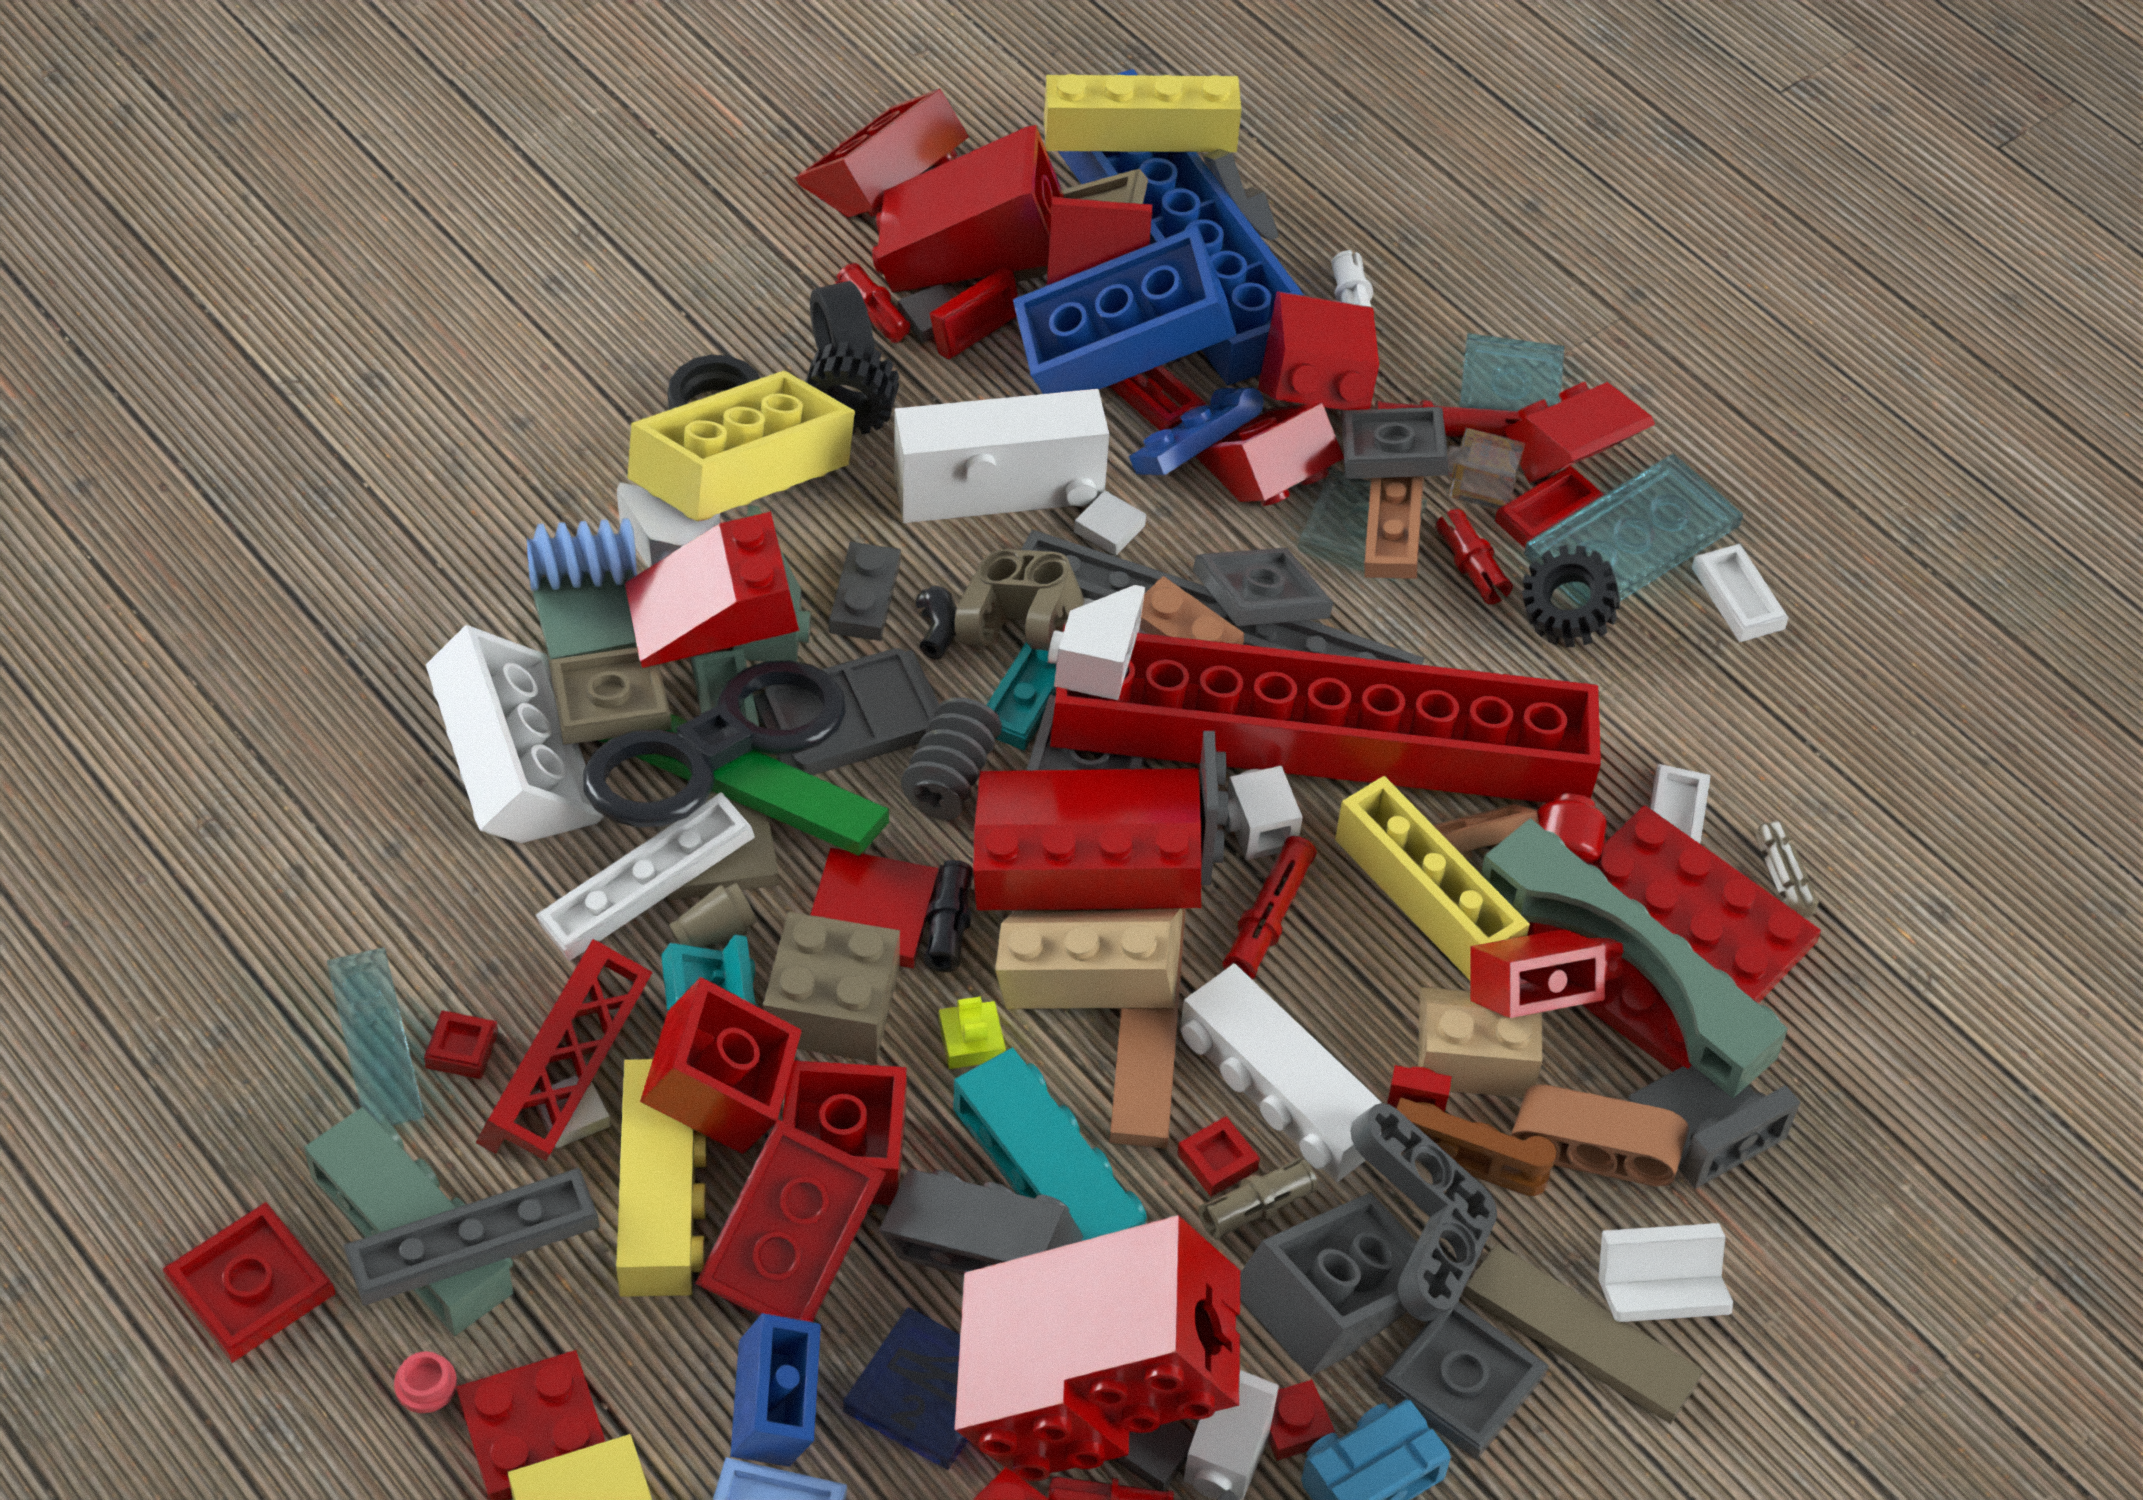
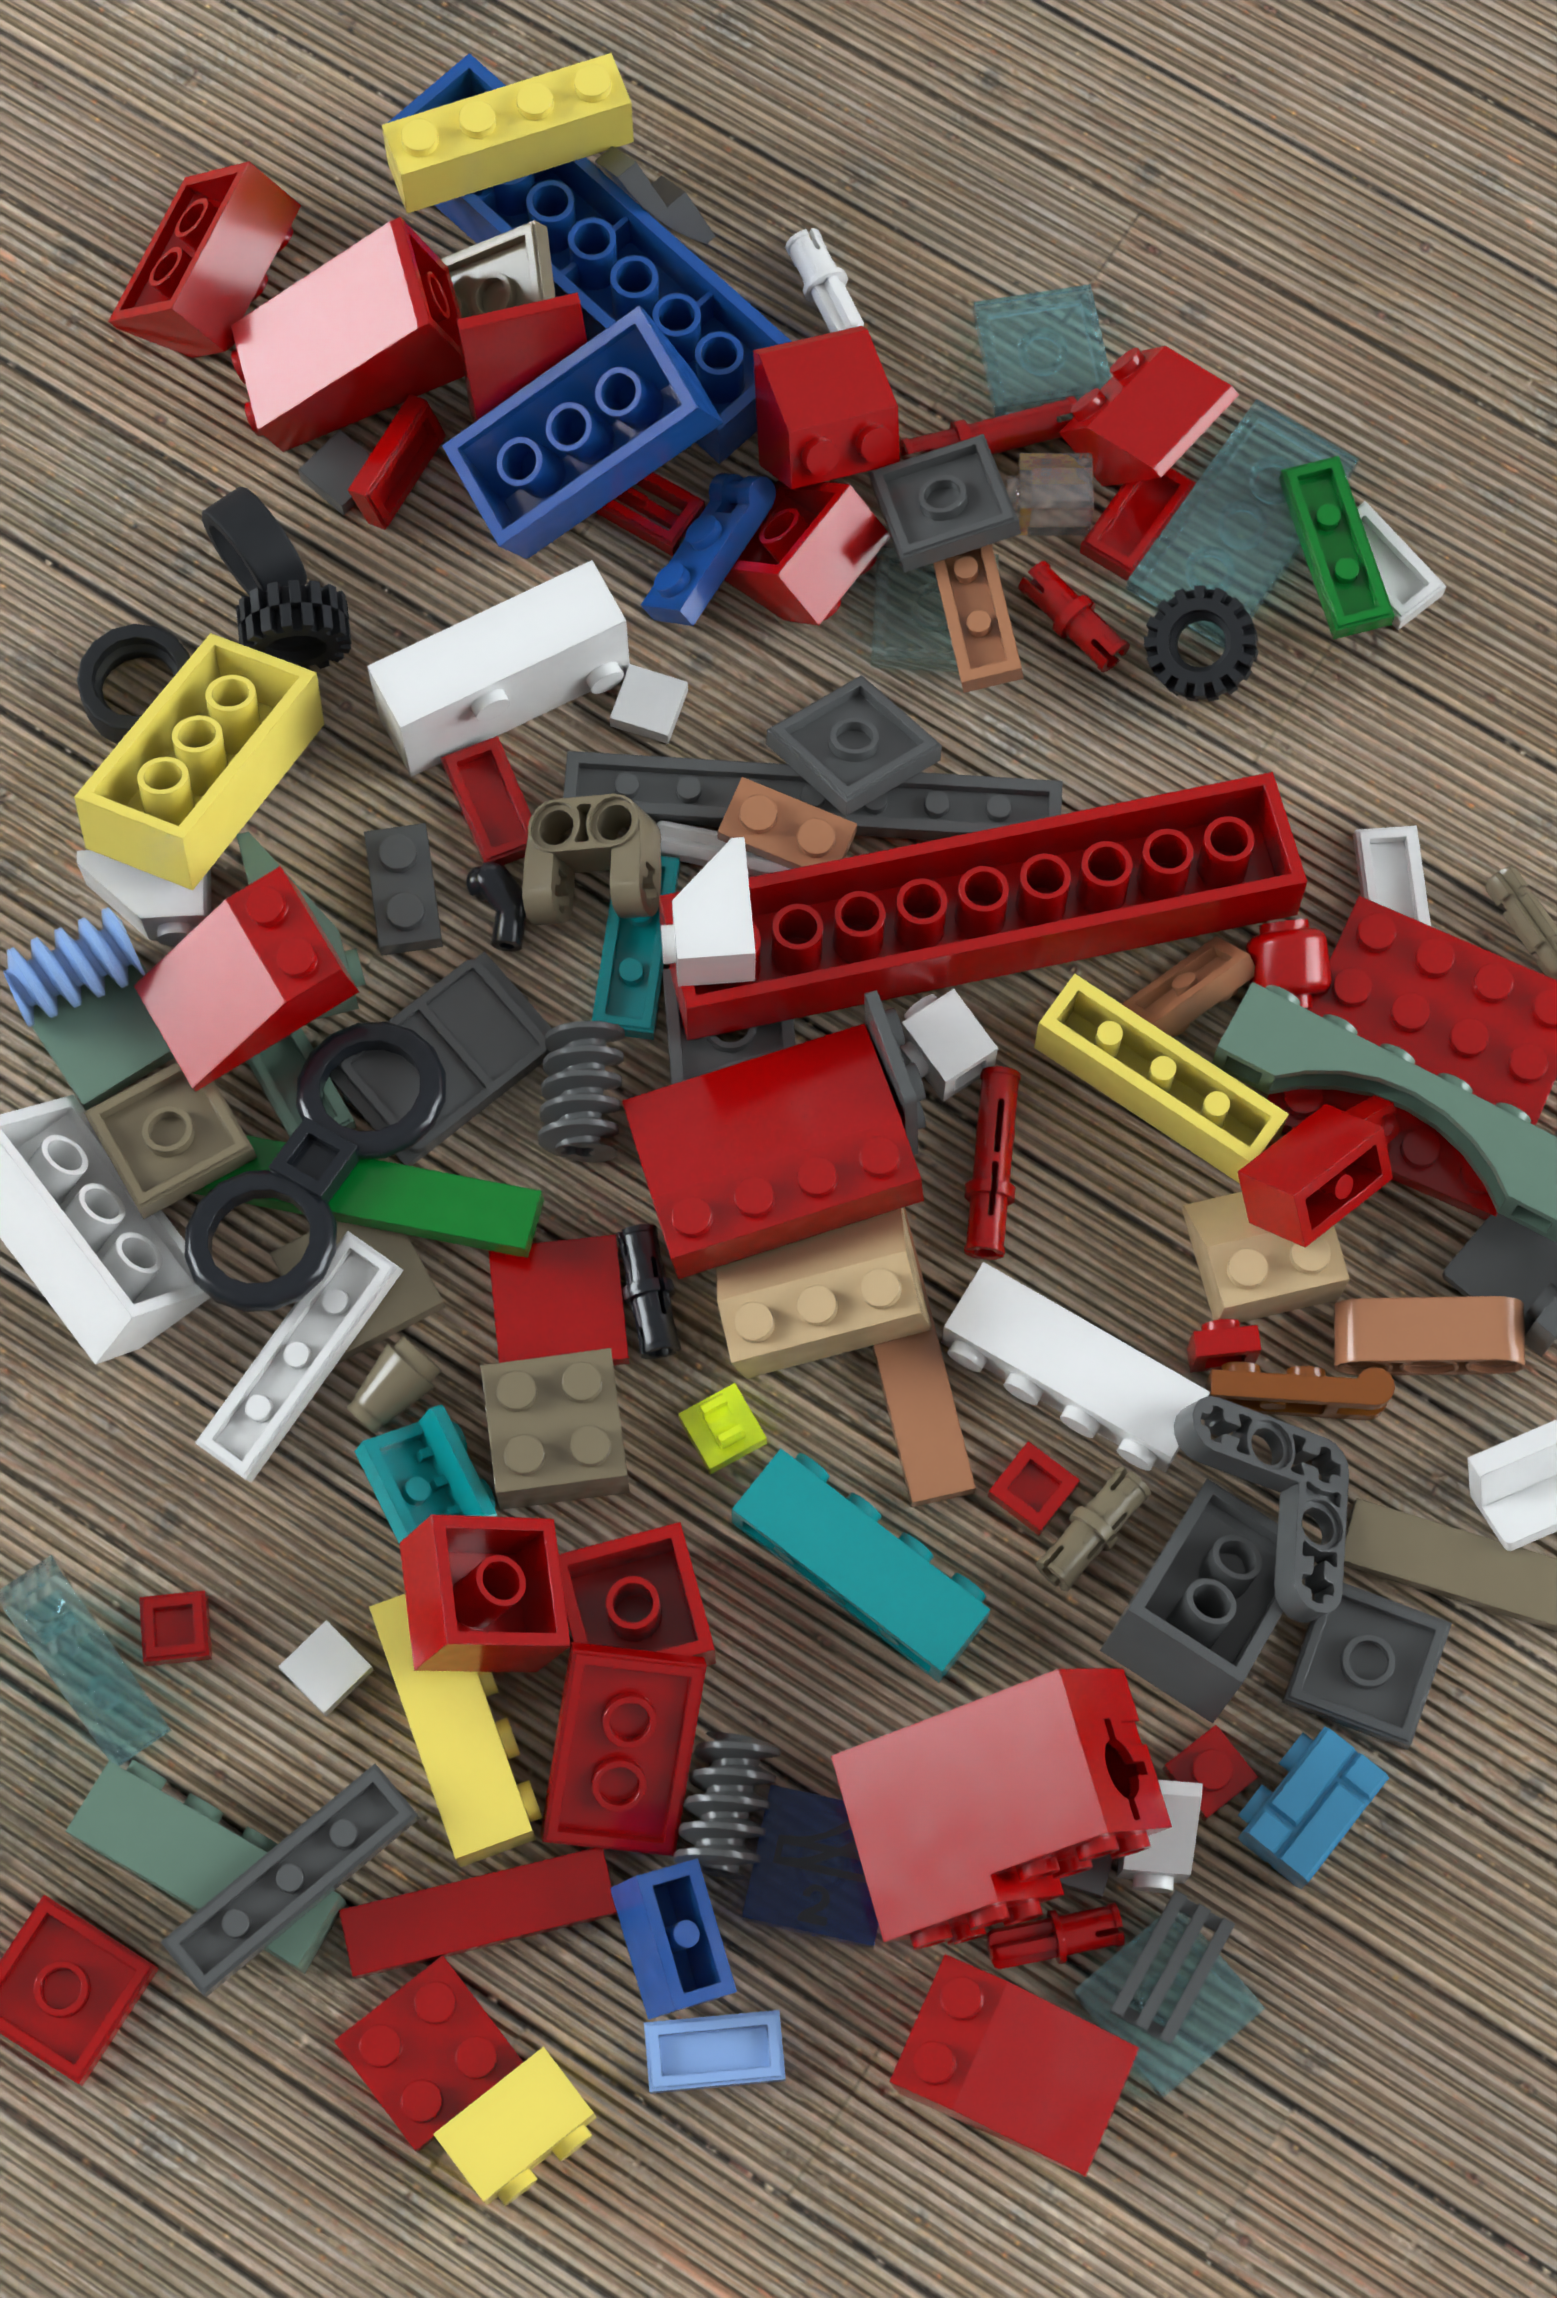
camera: 15 degrees left, 20 degrees up
coral plate [394,1351,457,1413] -> none
red fence [476,939,653,1161] -> none
red axle [835,263,910,343] -> none
dark grey brick [879,1168,1083,1276] -> none
none -> red tile [339,1848,618,1979]
none -> red tile [440,736,532,865]
none -> dark grey piece [673,1732,781,1880]
none -> green tile [1279,456,1395,640]

